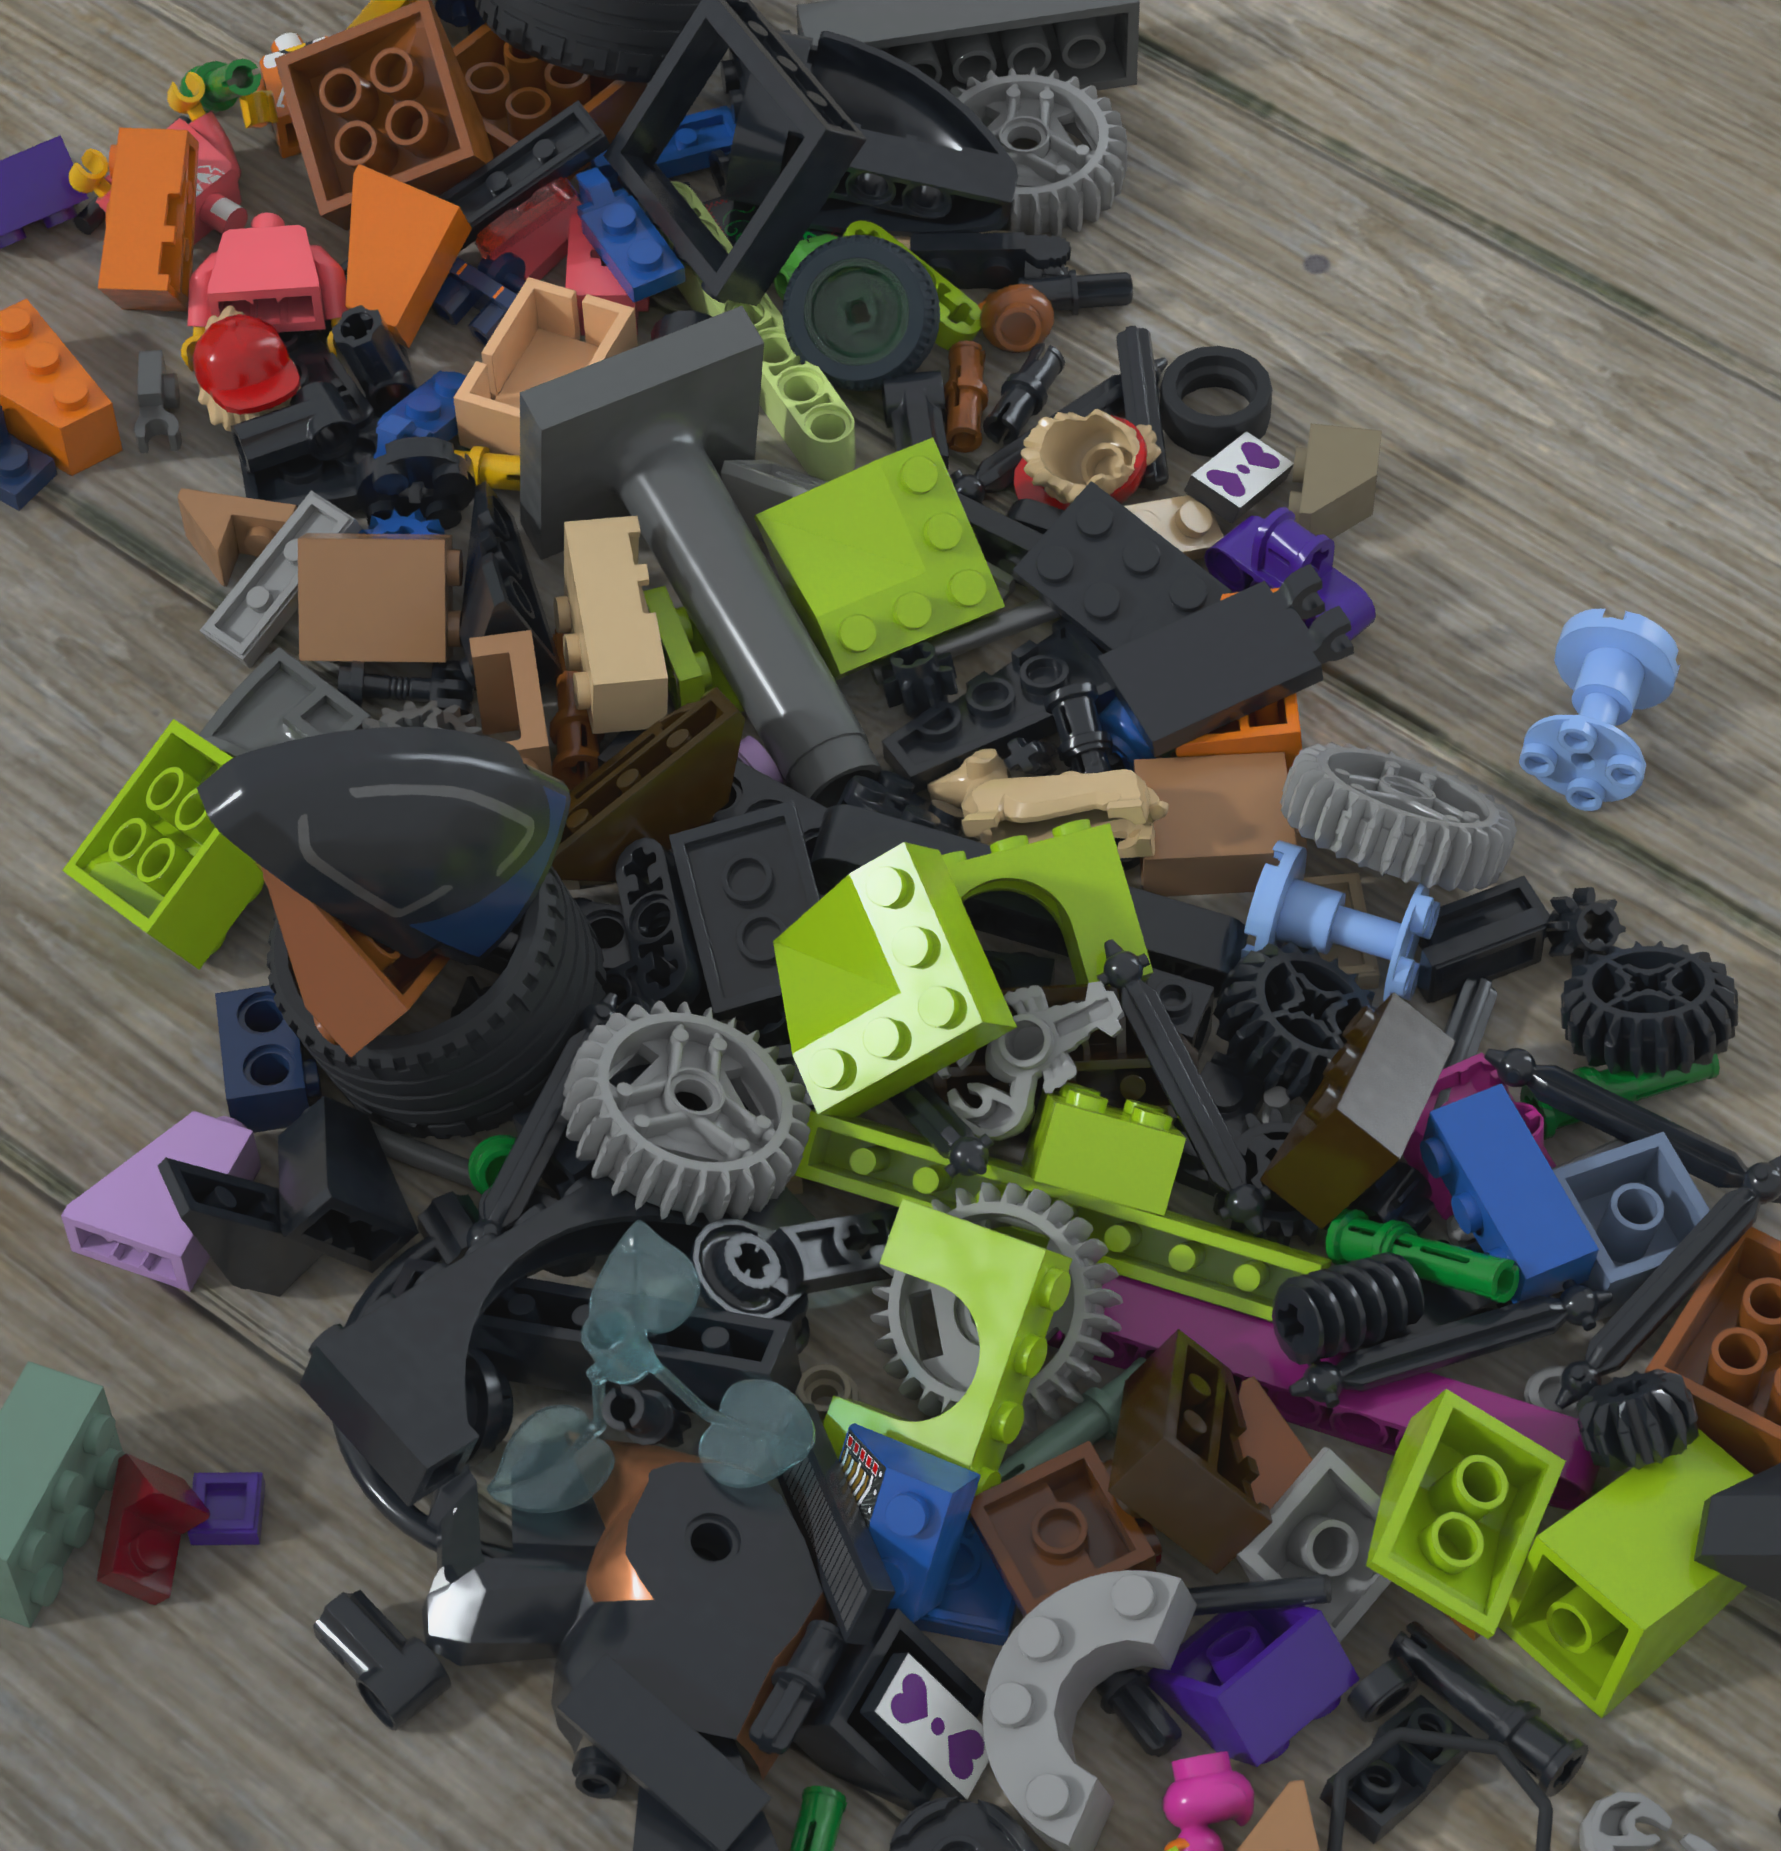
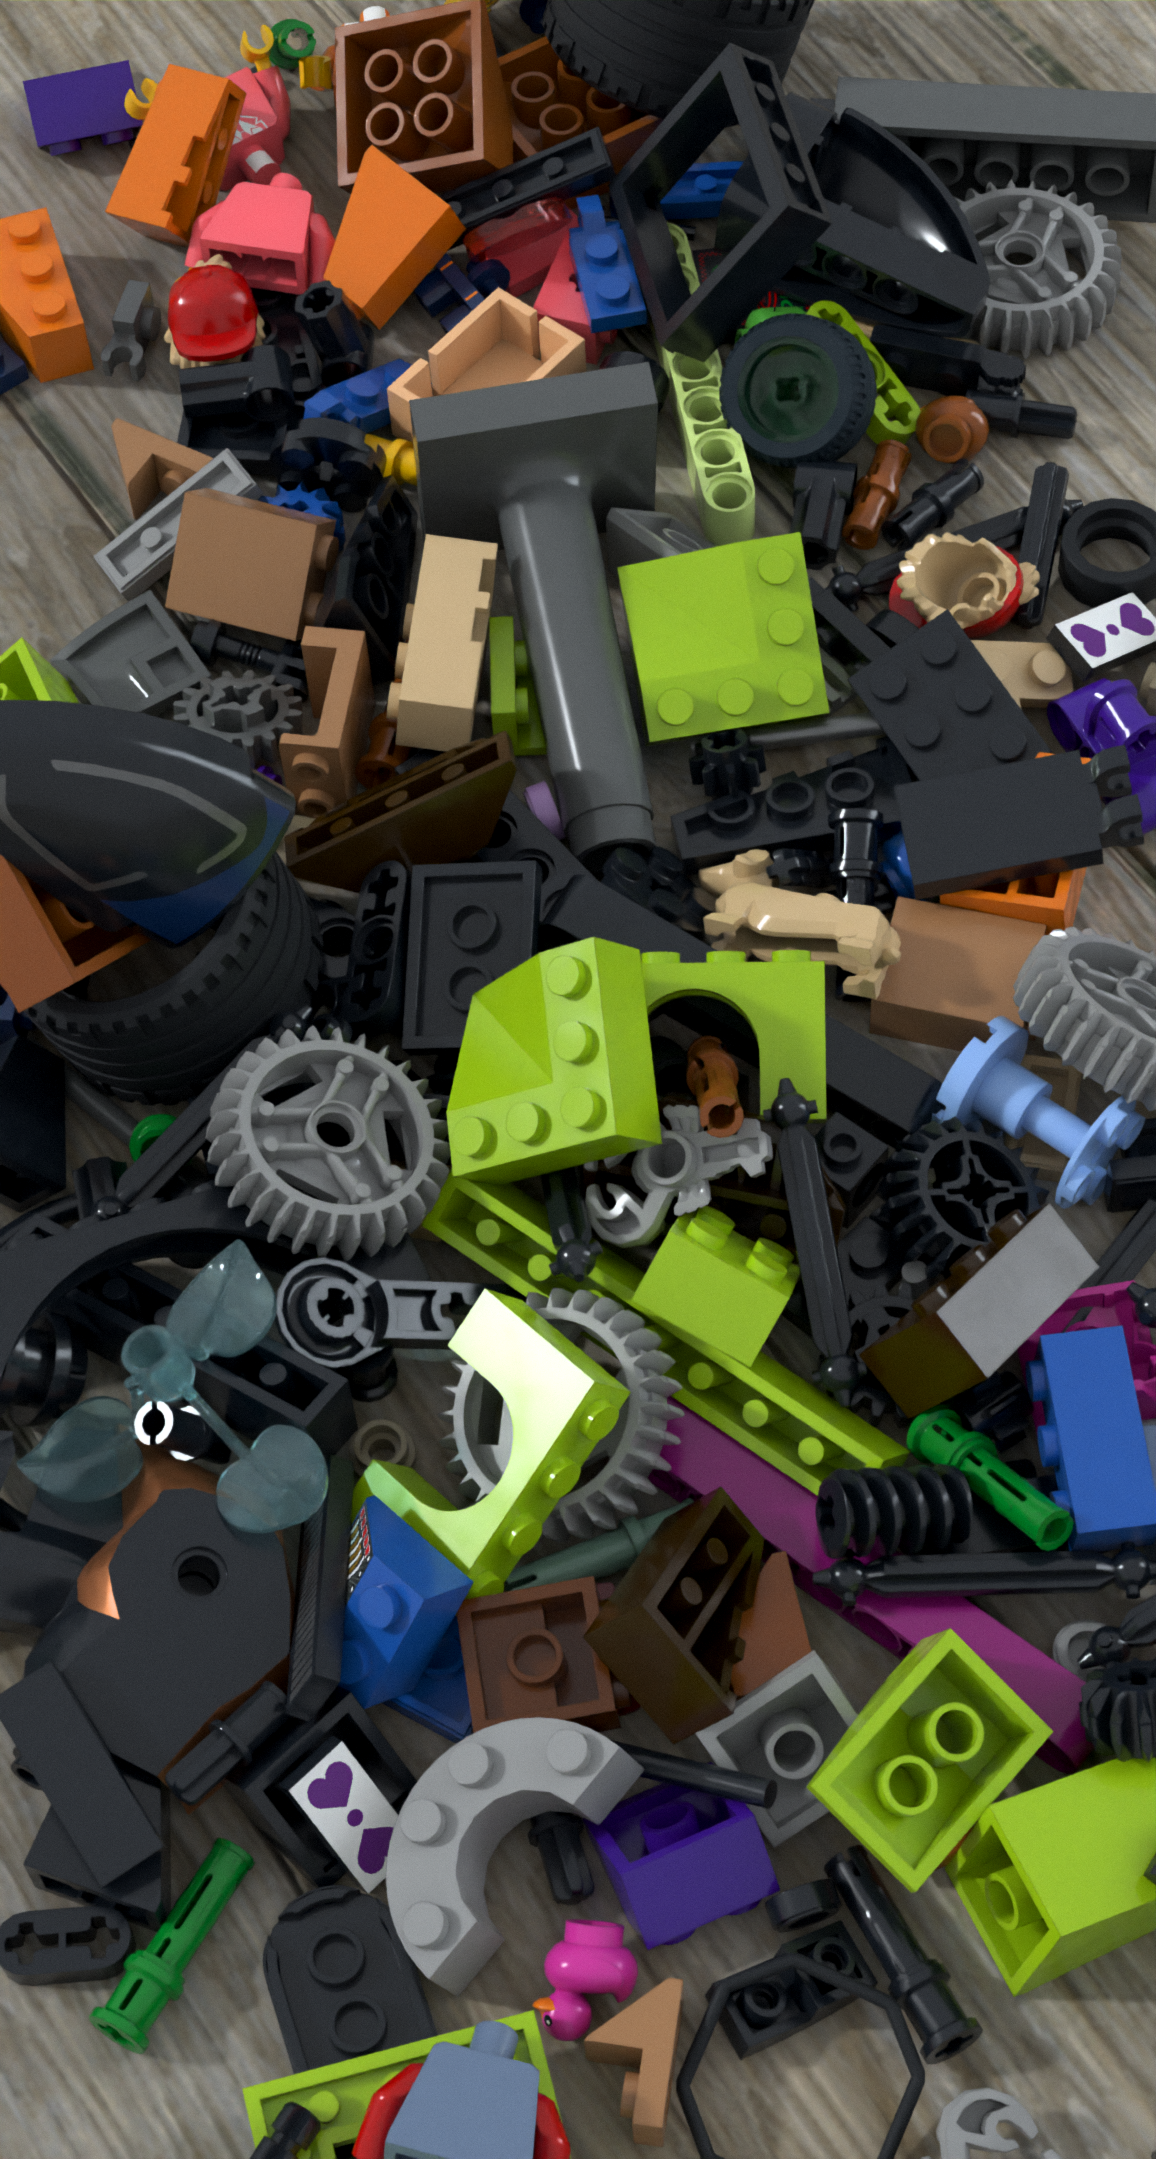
camera: 20 degrees right, 5 degrees up
none -> dark orange pin [686,1035,744,1138]

